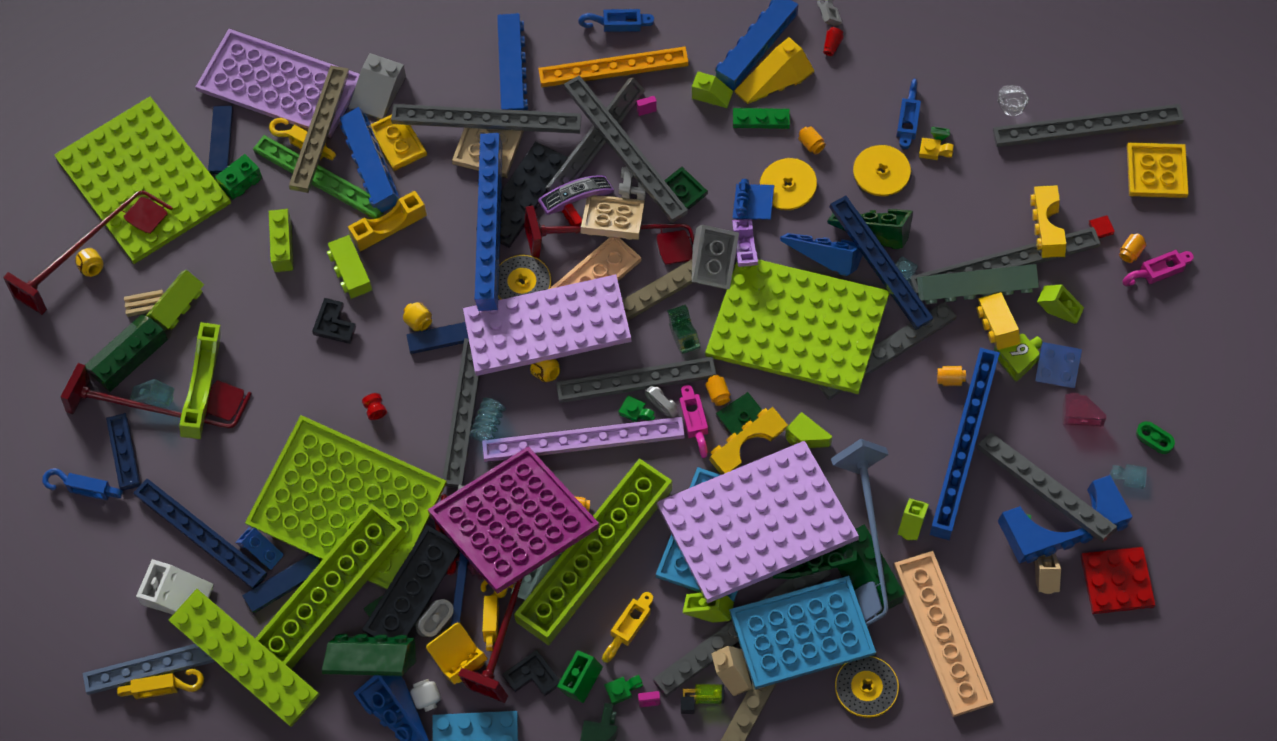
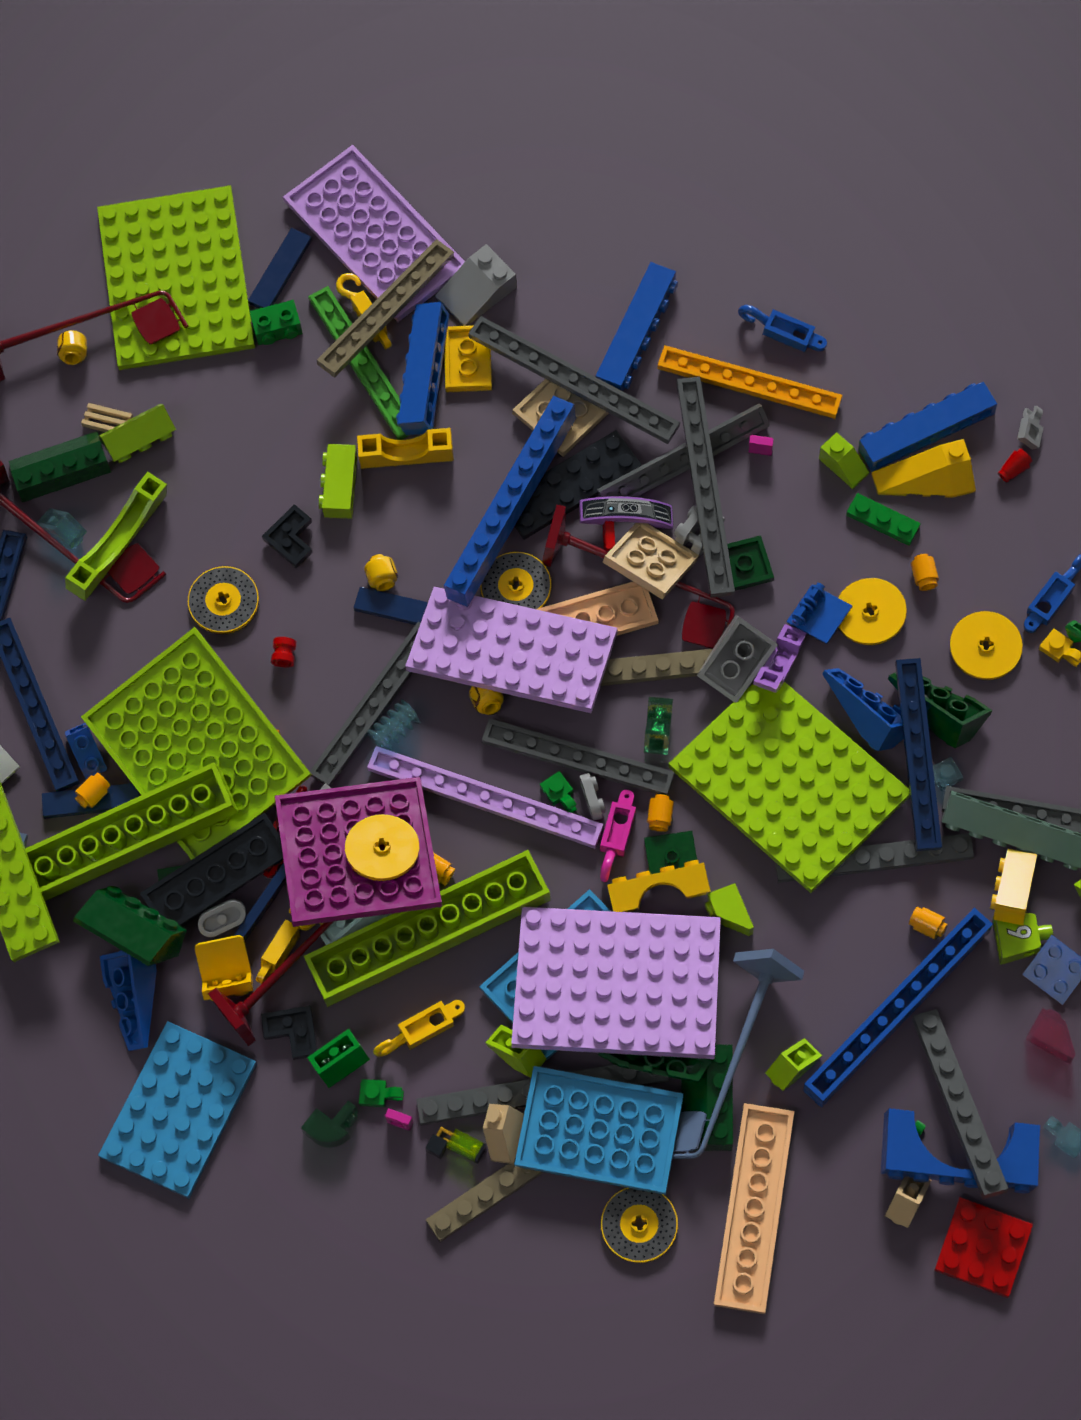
camera: 30 degrees right, 5 degrees up
lime brick [269,209,294,272] -> none
white head [410,679,441,712] -> none
none -> light orange brick [75,772,111,808]
none -> piece [188,566,259,634]
none -> yellow piece [345,815,419,881]

